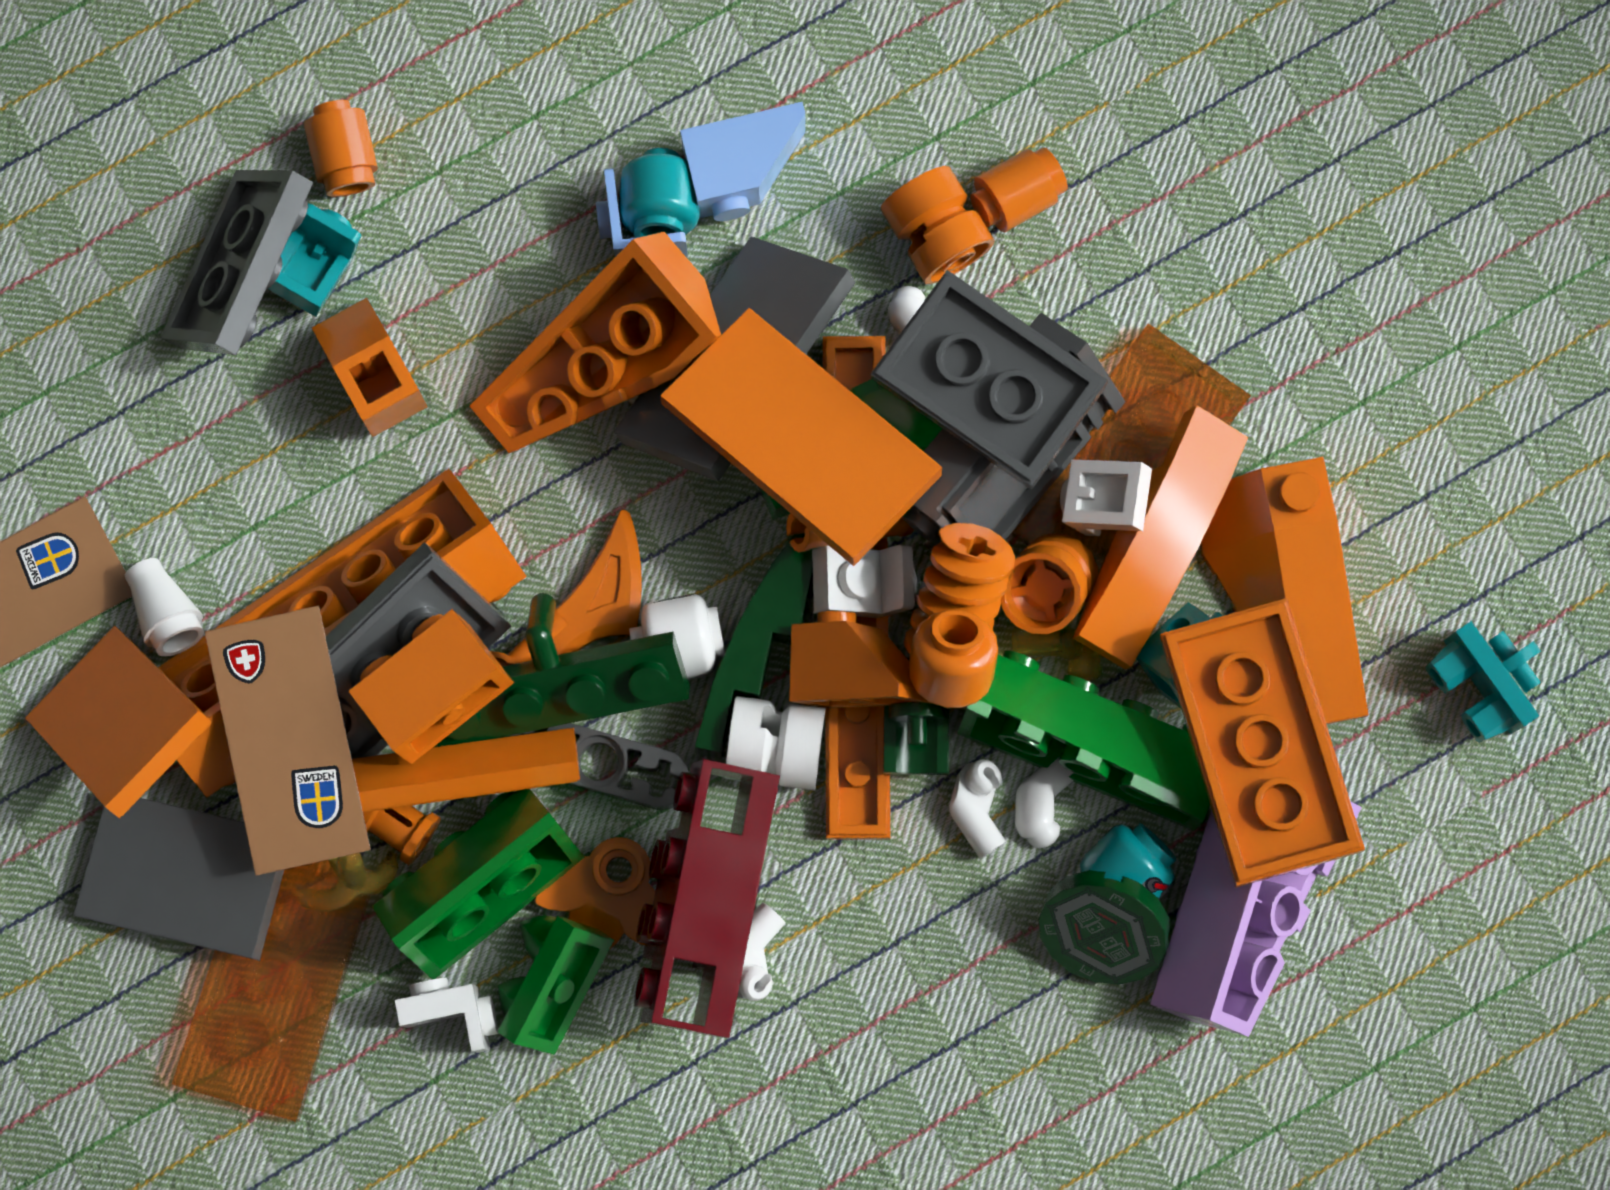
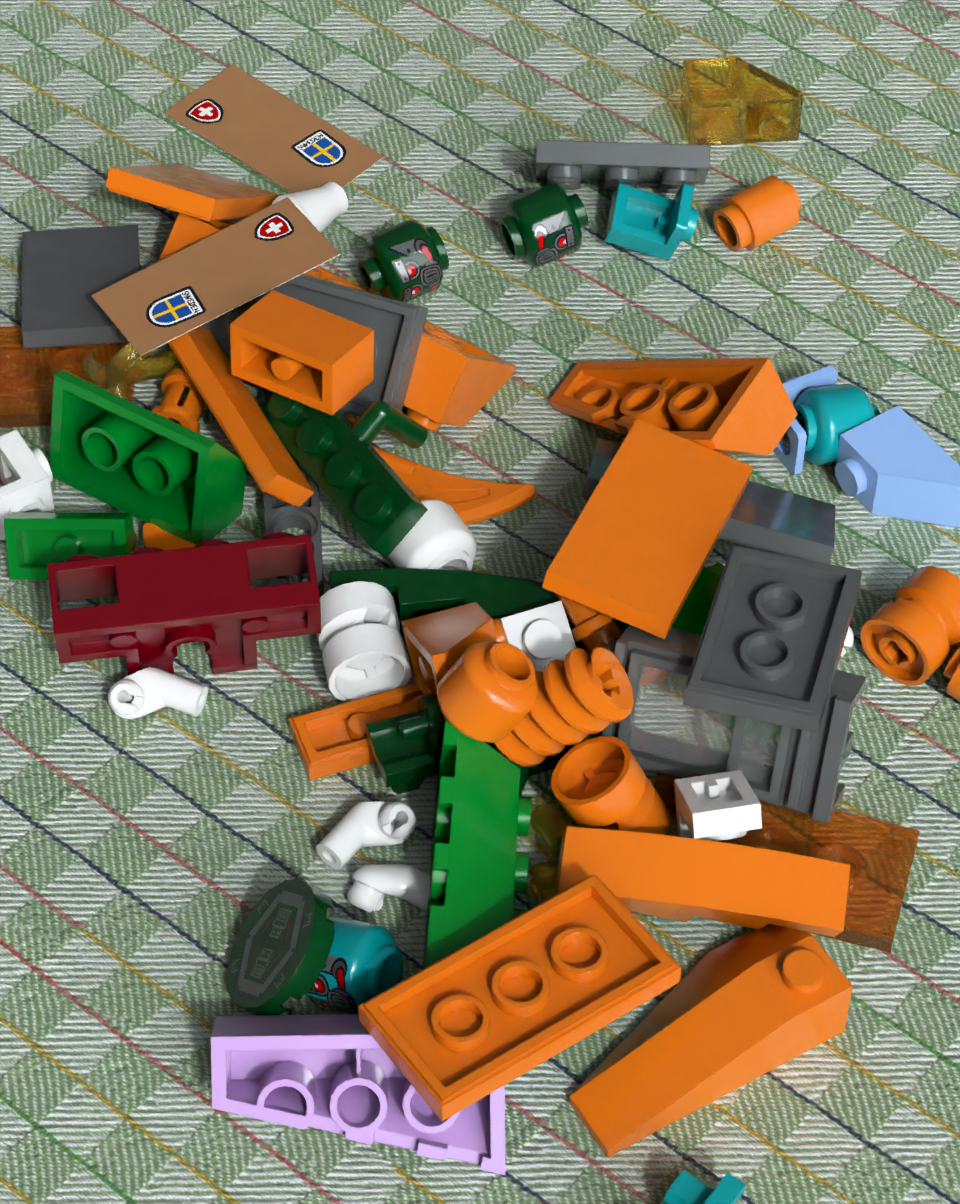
camera: 70 degrees right, 30 degrees down
orange slope [312,298,428,437] -> none
none -> dark green head [358,220,449,302]
none -> dark green head [499,183,589,267]
none -> clear yellow slope [681,57,803,145]

